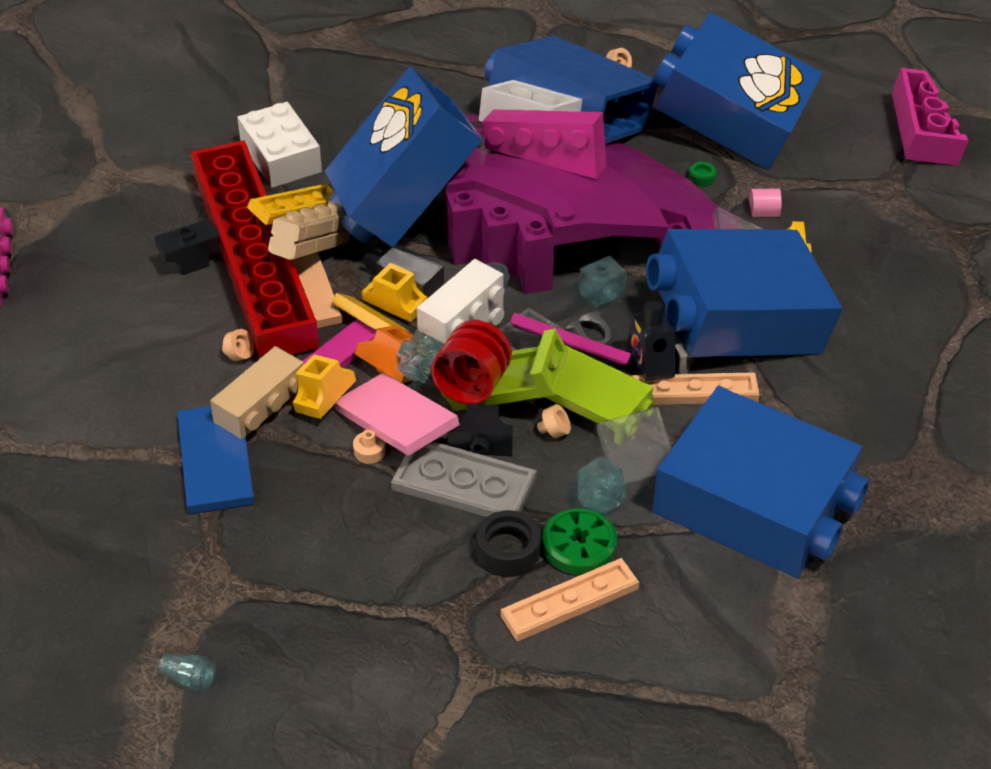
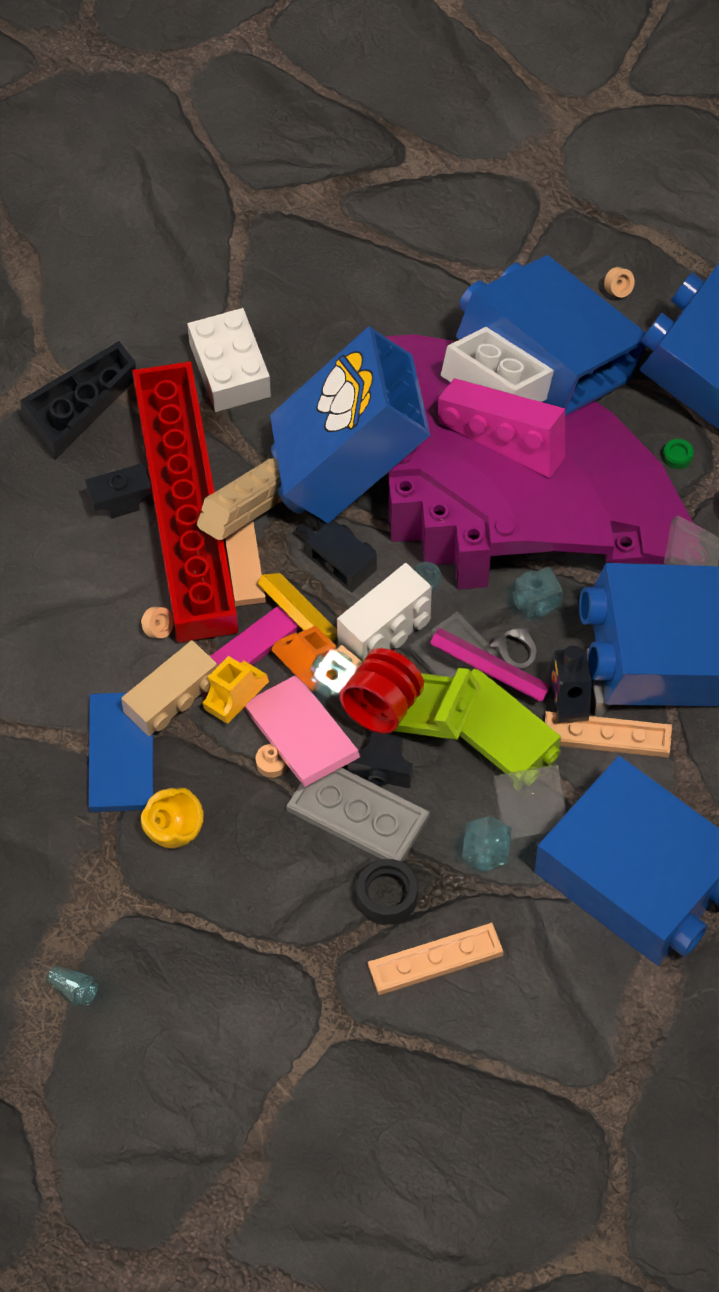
camera: 10 degrees right, 15 degrees up
yellow tile [247,184,334,225] -> none
yellow brick [362,263,428,322] -> none
light nougat tile [537,404,571,439] -> none
green wheel [542,508,617,575] -> none
none -> black wedge [20,341,136,460]
none -> yellow piece [141,788,204,849]

